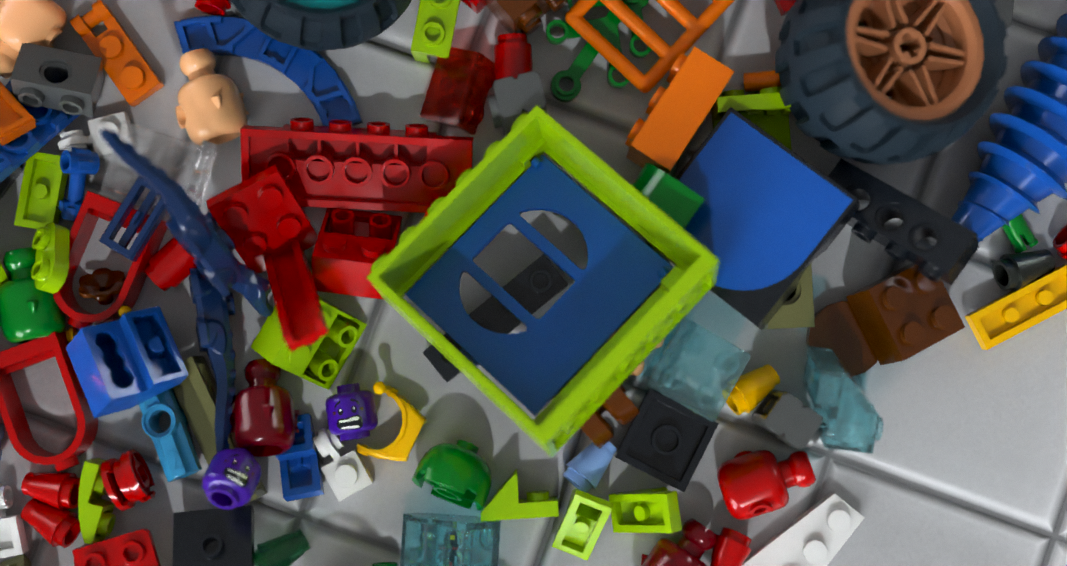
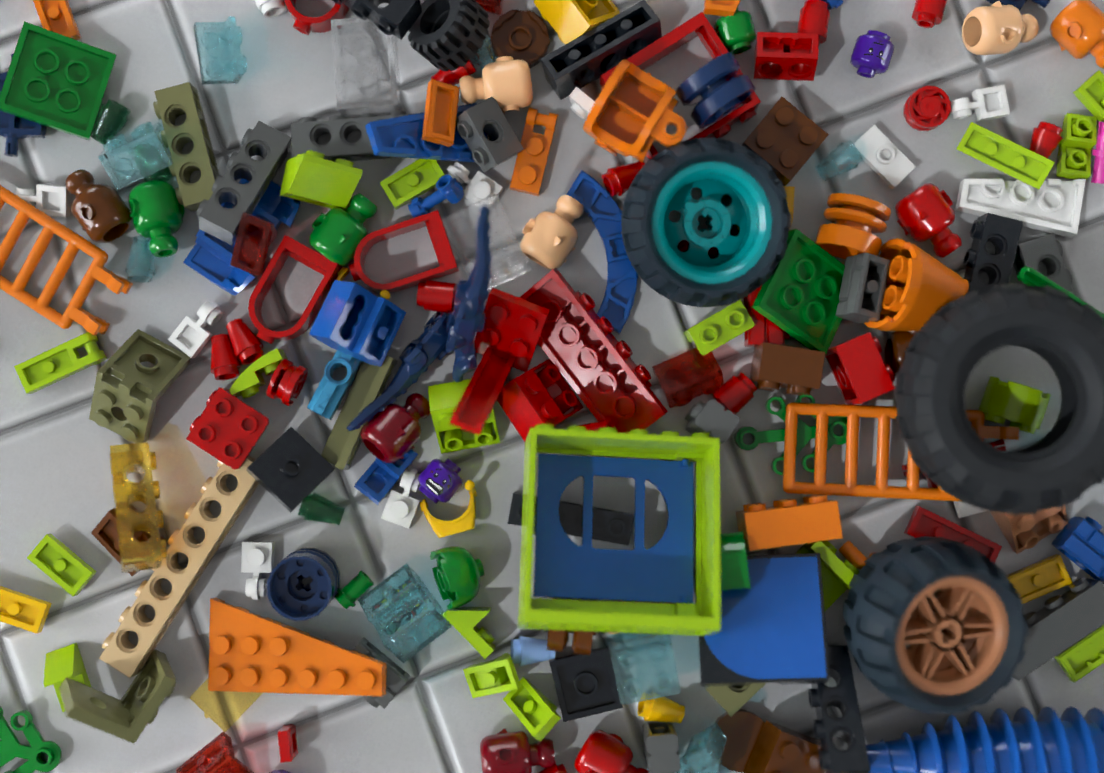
camera: 50 degrees right, 0 degrees up
lime plate [31,222,70,294] -> none
reddish brown plant [78,268,125,305] -> none
dark blue tile [99,176,167,262] -> none
dark purple head [202,448,262,510] -> none

